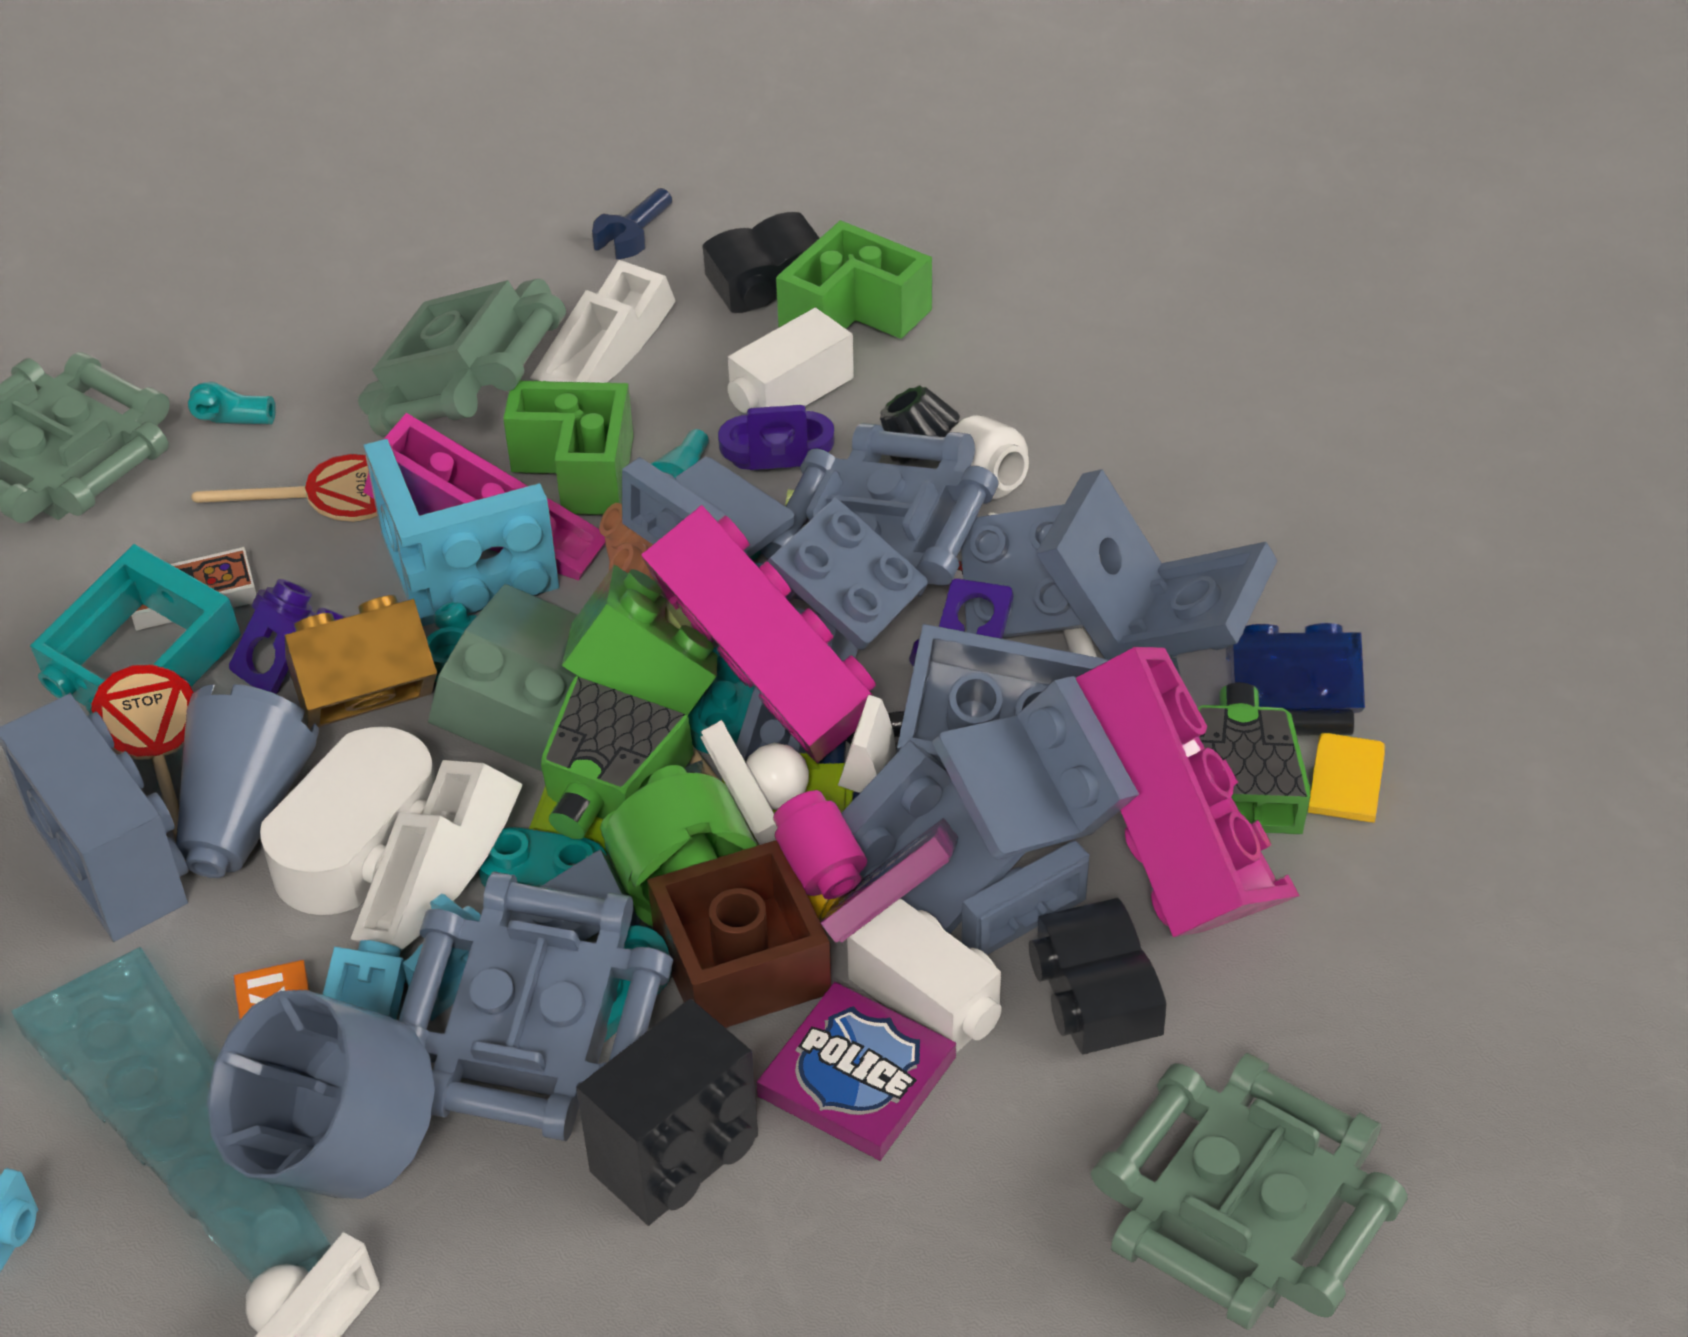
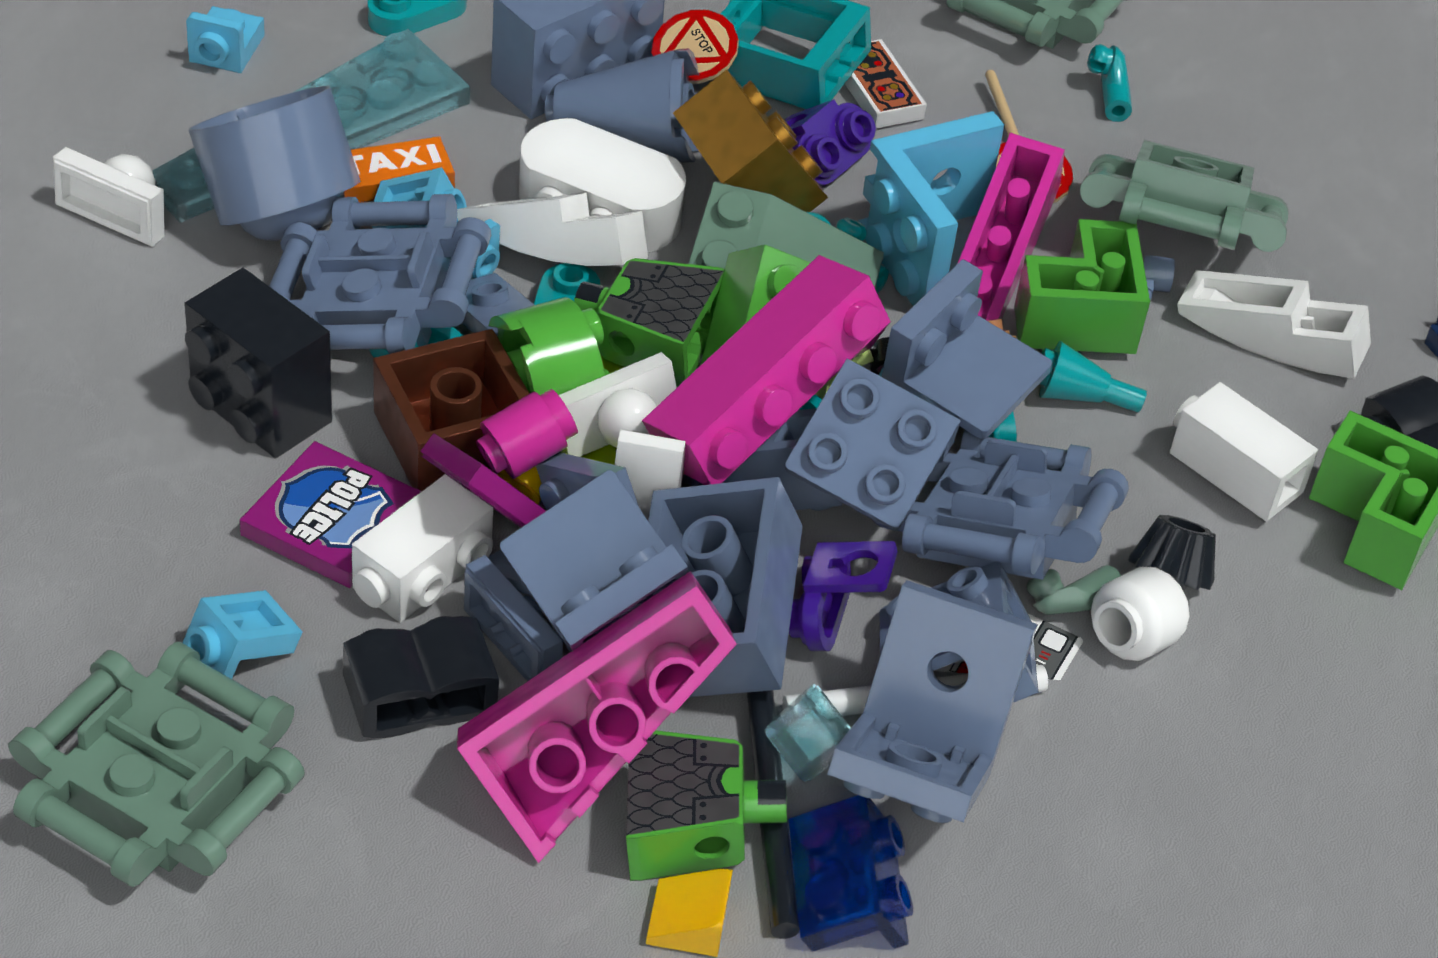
camera: 80 degrees right, 0 degrees up
dark purple bracket [718,405,835,470] -> none
none -> medium azure bracket [182,590,303,679]

